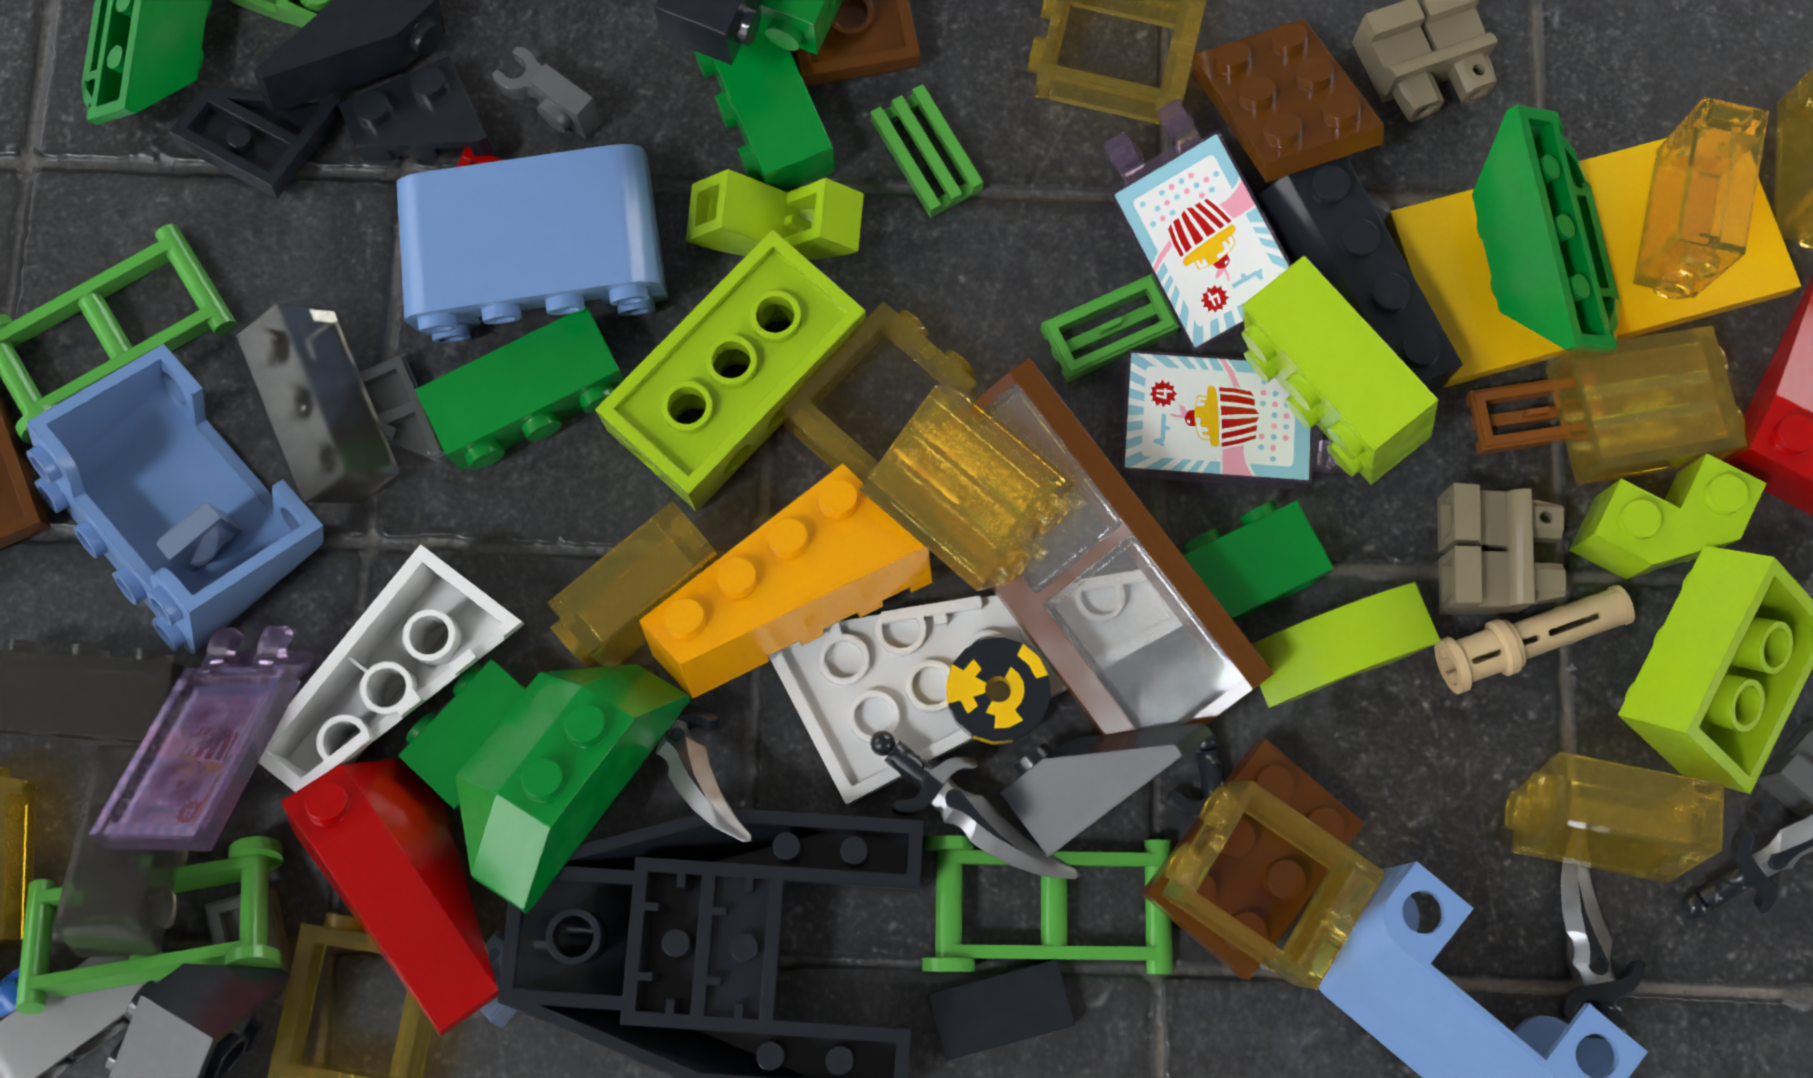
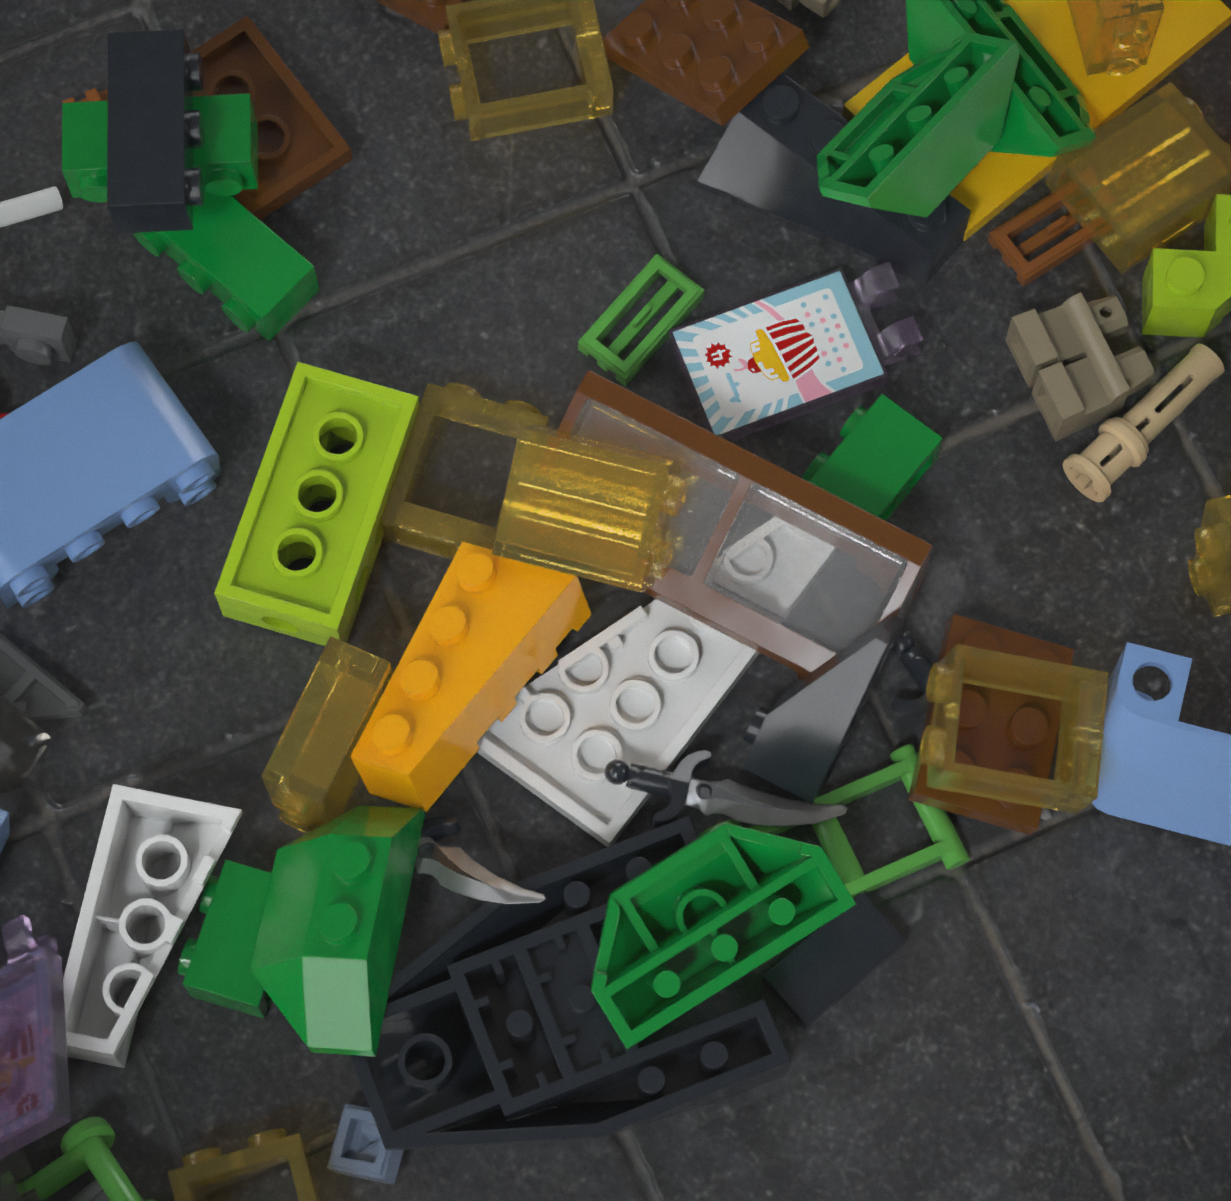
camera: 25 degrees left, 5 degrees down
red wedge [281,759,499,1036] -> none
green brick [414,305,624,471] -> none
lime brick [686,169,864,260] -> none
bright green tile [870,84,983,219] -> none
black piece [945,637,1051,745] -> none
tile [1103,99,1293,355] -> none
lime brick [1241,256,1438,485] -> none
lime brick [1252,582,1441,708] -> none
none -> green wedge [590,822,856,1049]
none -> green wedge [817,32,1020,218]

